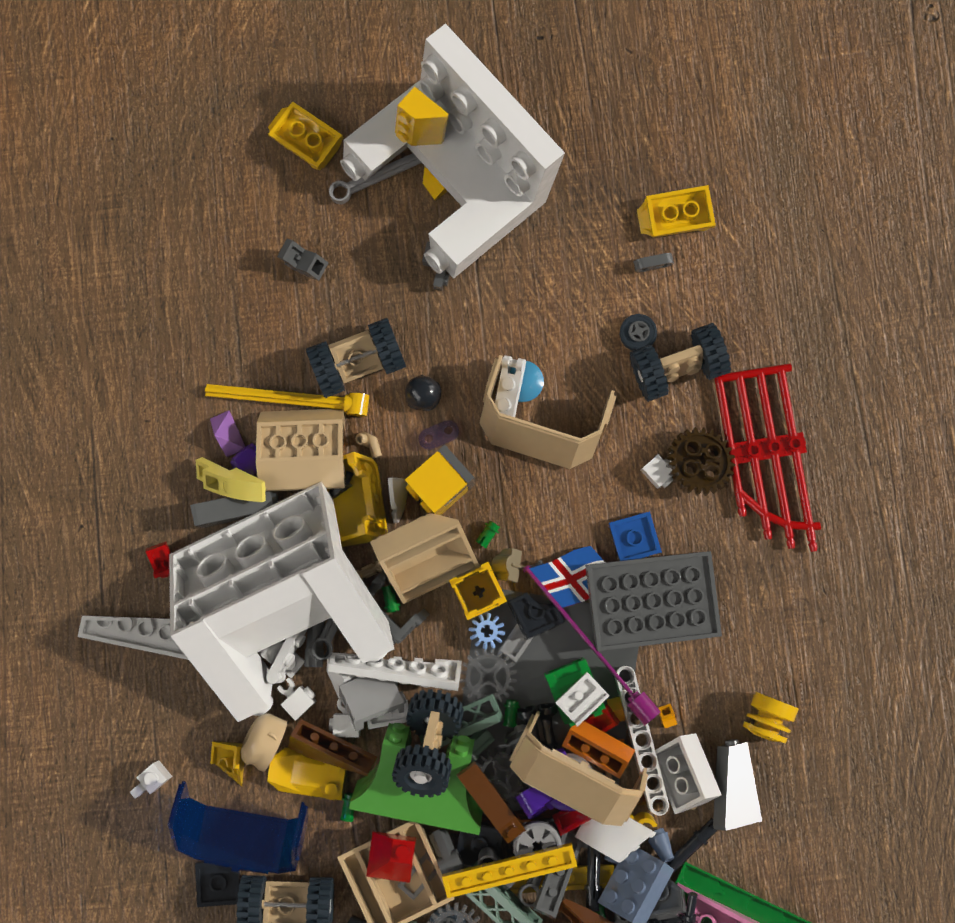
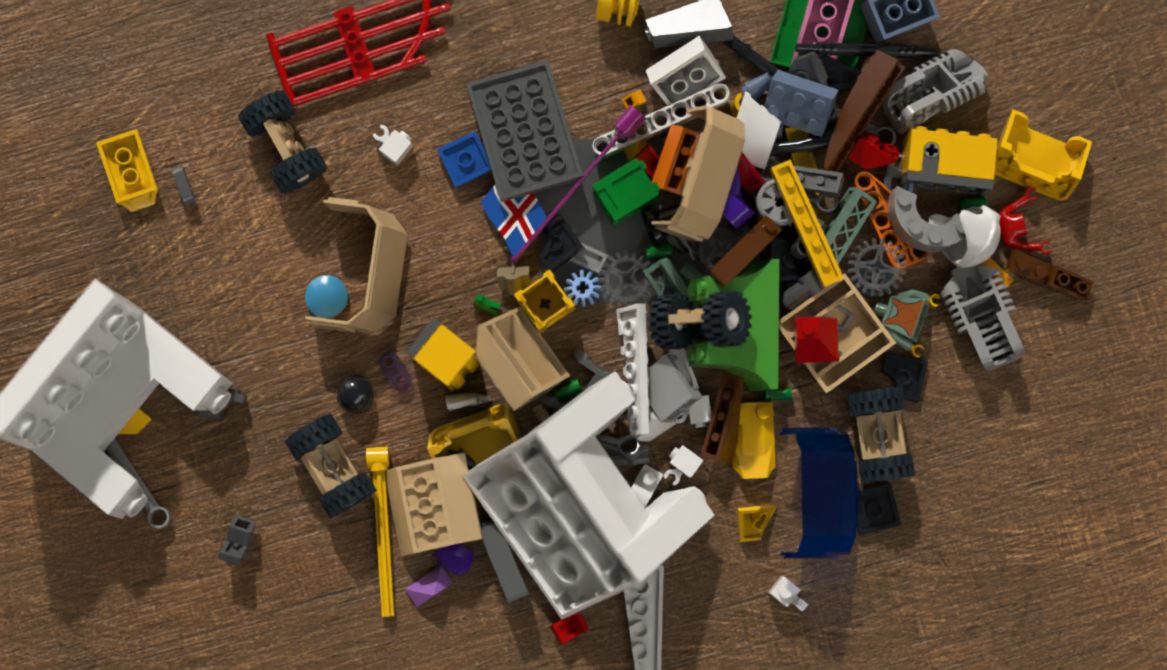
camera: 105 degrees left, 0 degrees up
light yellow slope [196,457,266,502] -> none
tan piece [241,713,287,772] -> none
white plate [266,629,307,684] -> none
yellow slope [268,101,343,170] -> none
tan arm [355,432,382,458] -> none
yellow slope [395,86,449,146] -> none
white plate [495,355,526,417] -> none
white plate [555,672,609,727] -> none
black wheel [619,314,657,351] -> none
dark brown gear [666,427,735,496] -> none

